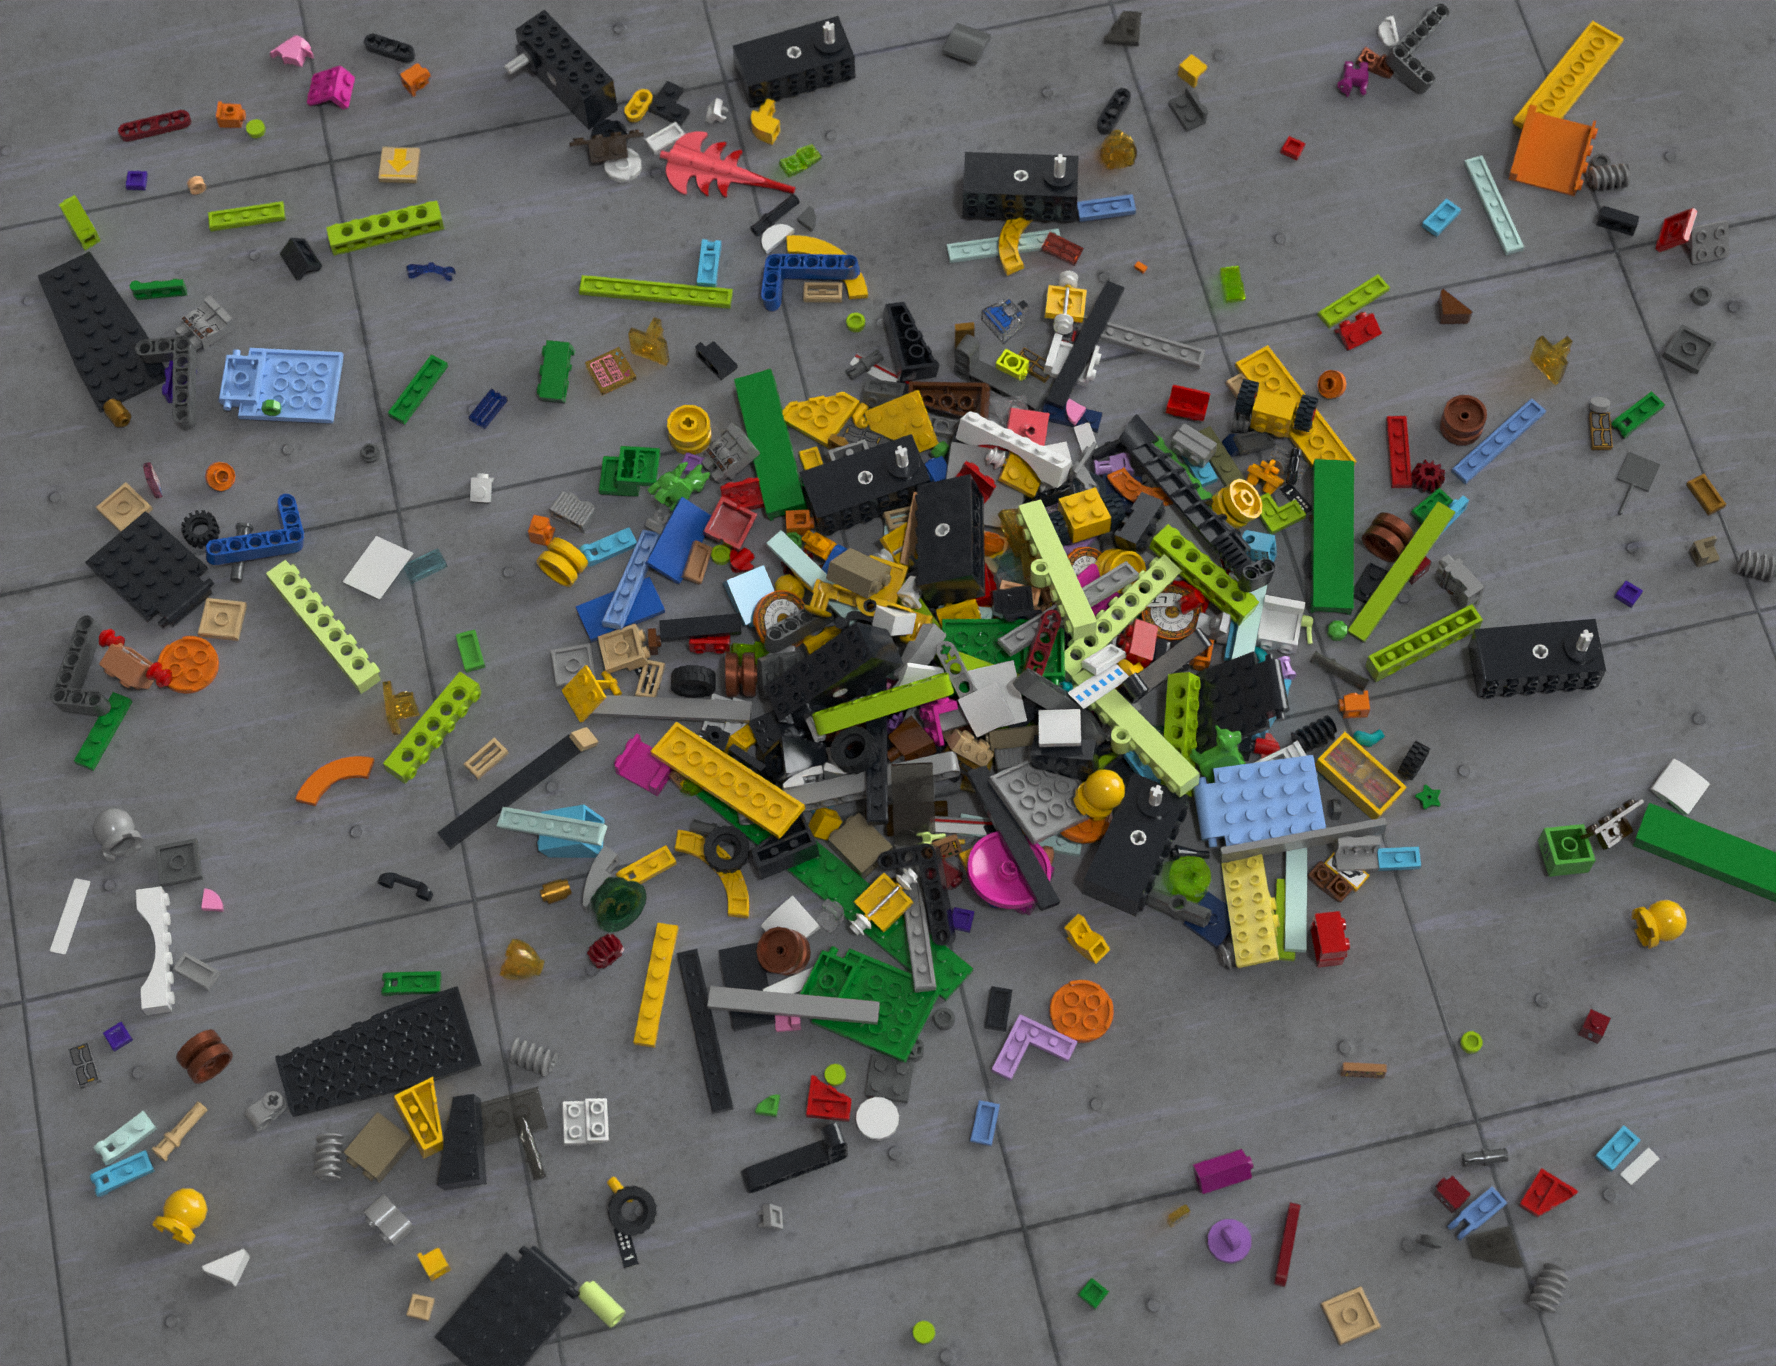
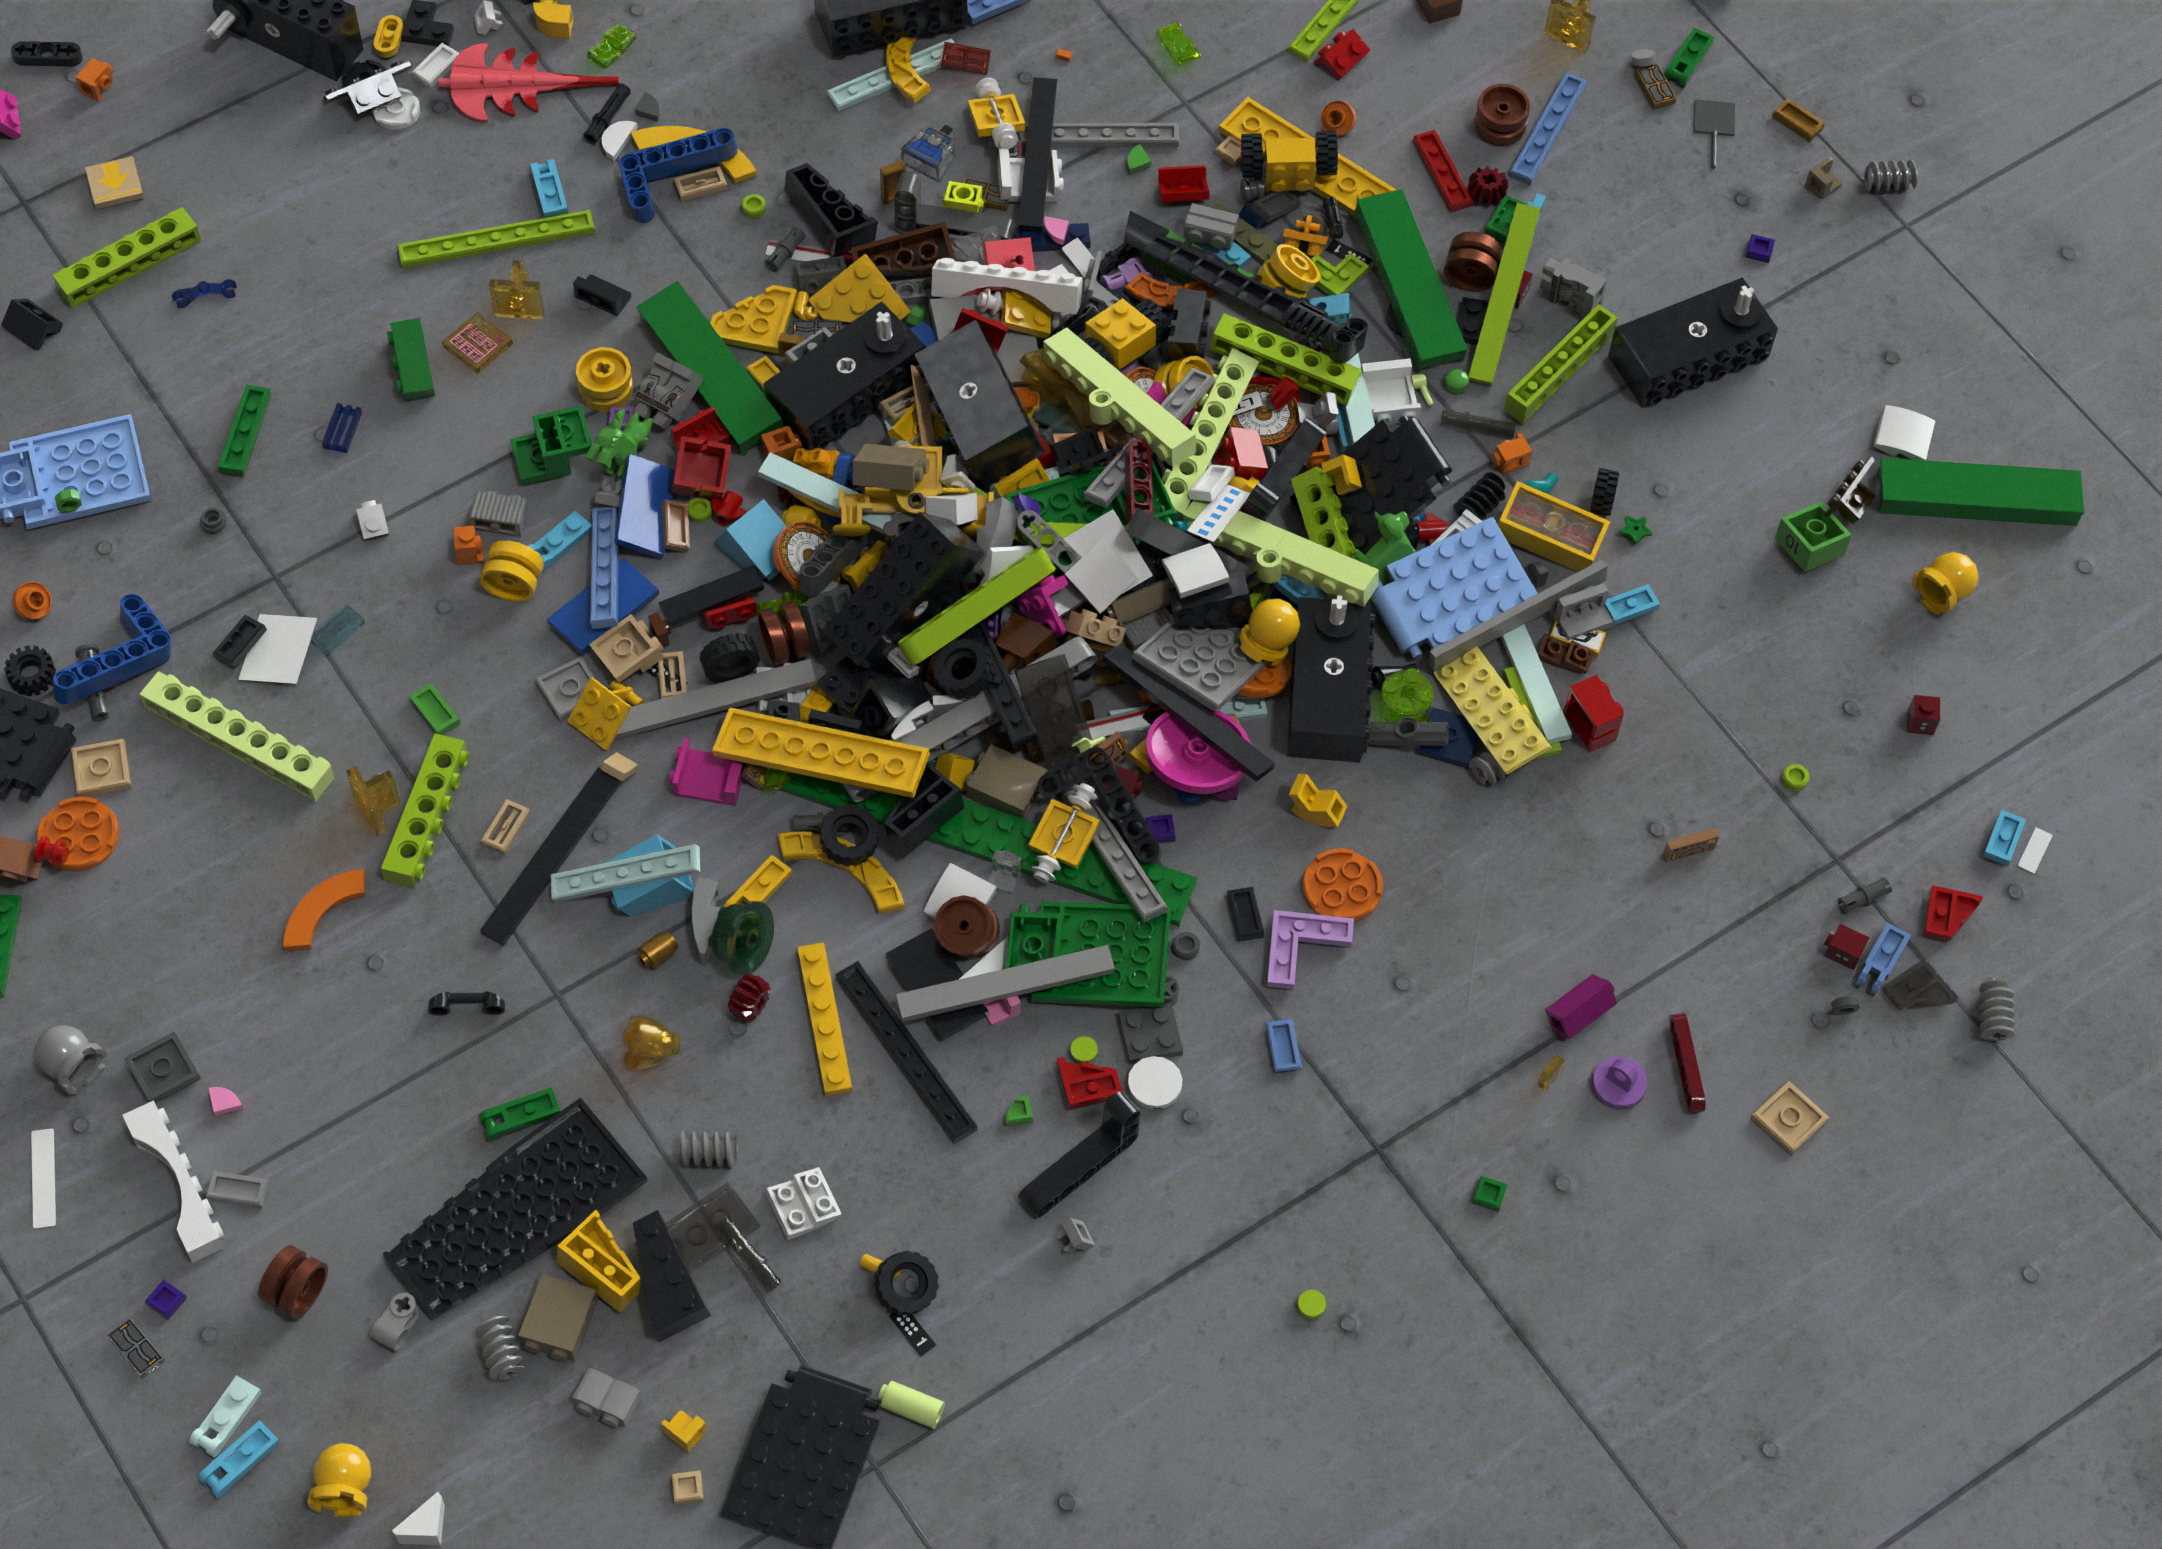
camera: 25 degrees left, 5 degrees down
tan pin [151,1101,208,1162] -> none
none -> black plate [213,615,267,668]
none -> dark purple tile [1013,494,1040,524]
none -> bright green tile [1127,144,1151,174]
none -> yellow panel [1322,455,1362,496]

